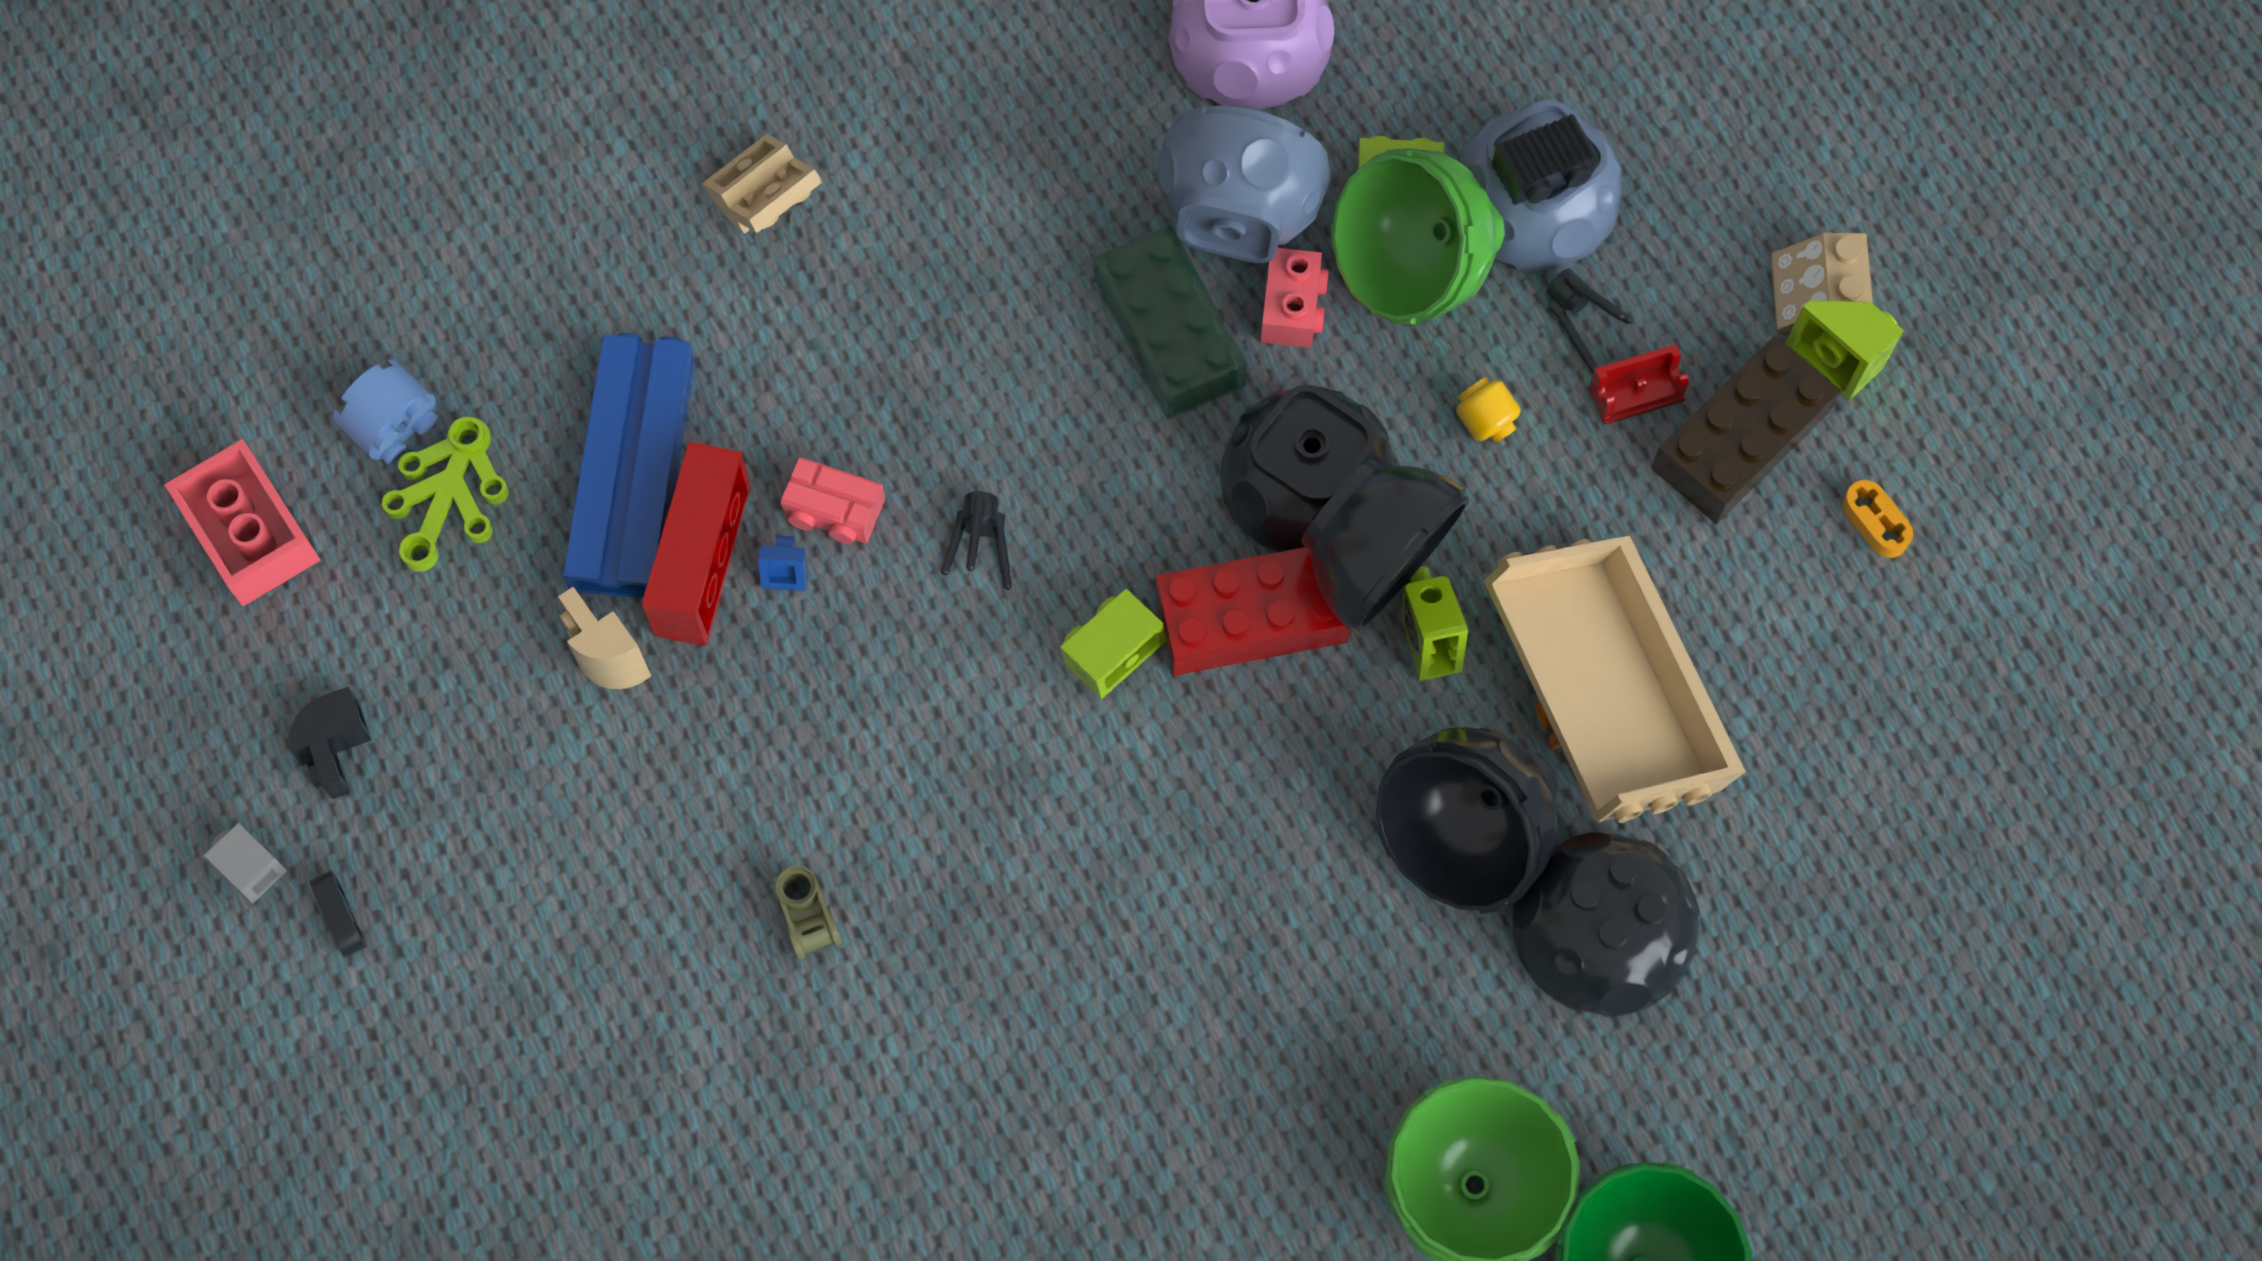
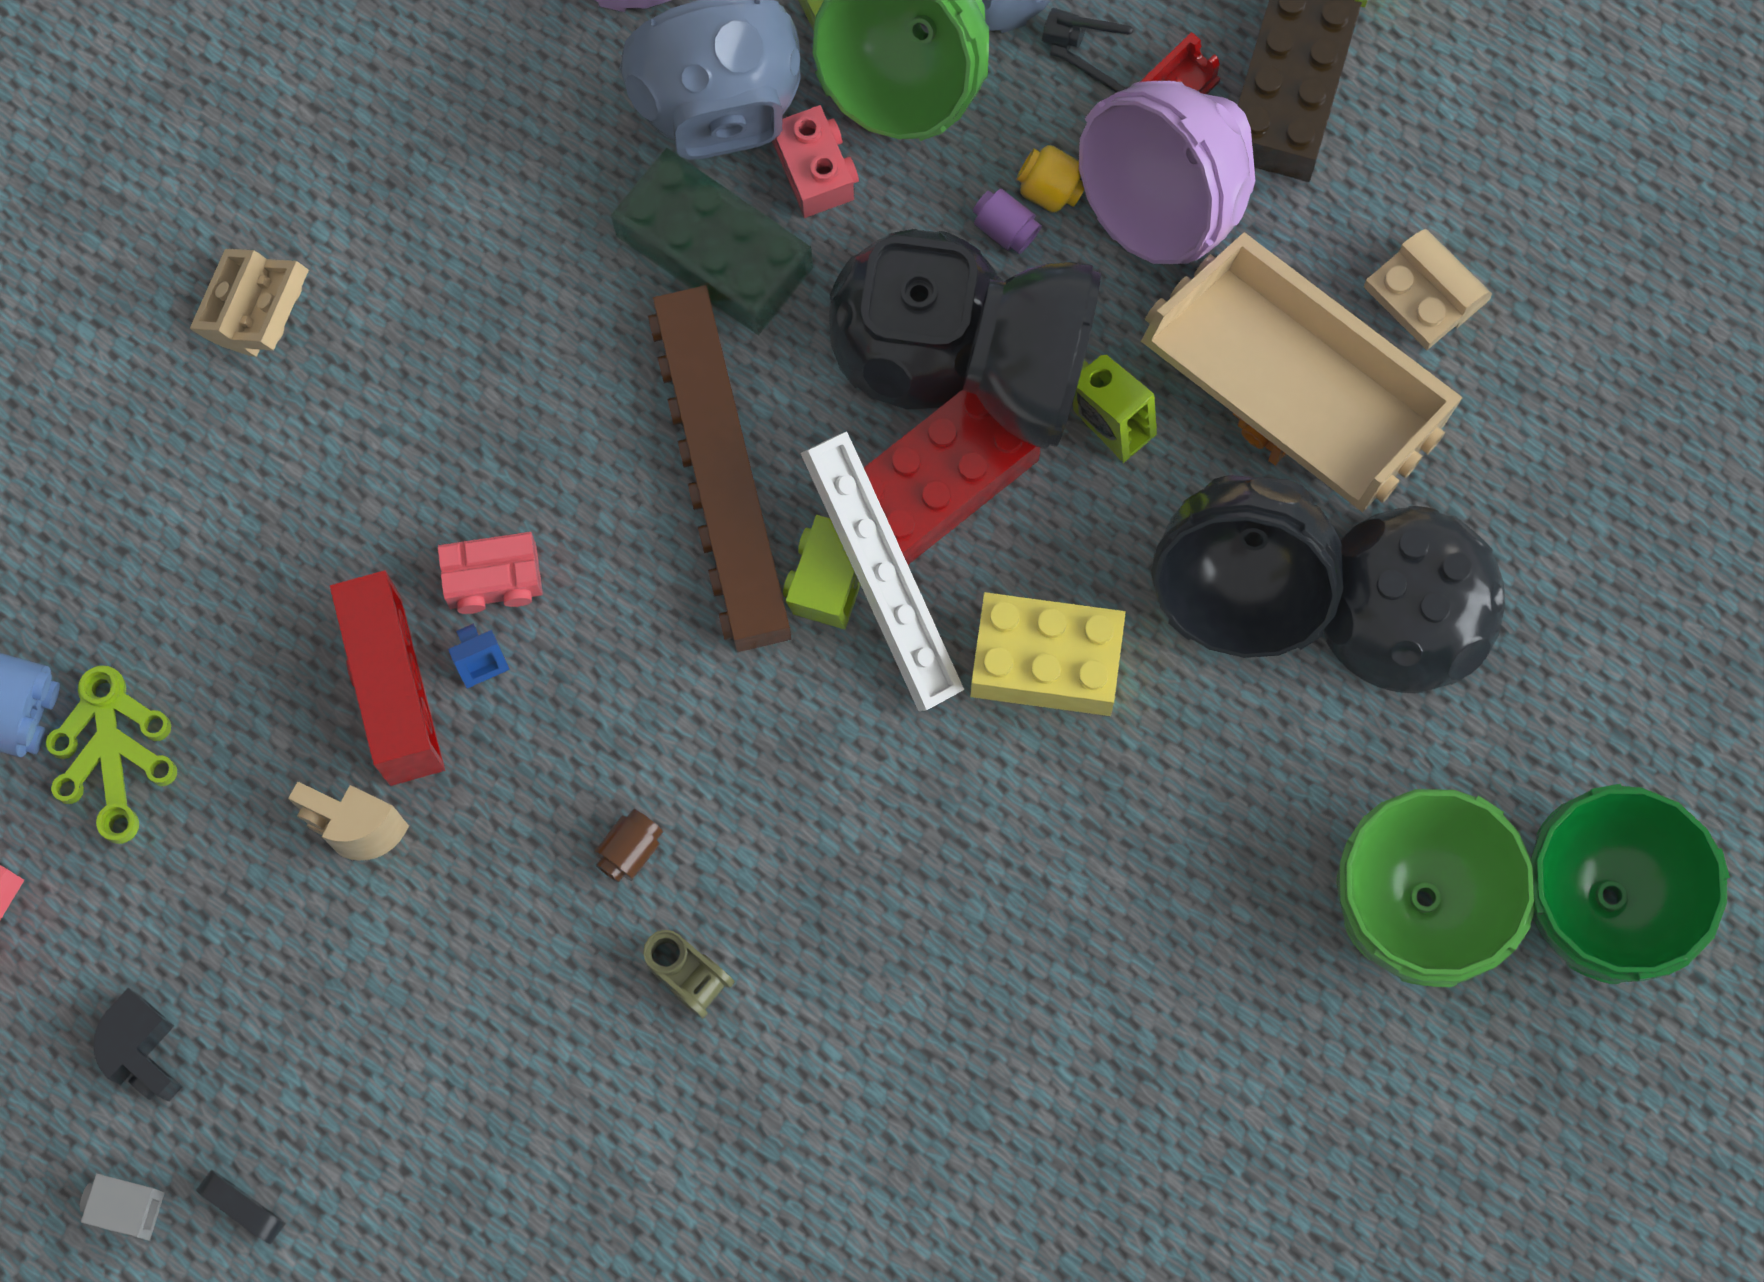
camera: 25 degrees left, 5 degrees up
blue brick [563,333,695,598] -> none
black plant [941,491,1012,590] -> none
light orange beam [1842,480,1913,558] -> none
none -> reddish brown brick [594,809,663,883]
none -> reddish brown brick [648,285,792,653]
none -> white plate [801,432,964,711]
none -> light yellow brick [970,592,1126,716]
none -> medium lavender brick [973,188,1042,254]
none -> lavender rock [1079,81,1255,264]
none -> tan brick [1363,229,1492,350]

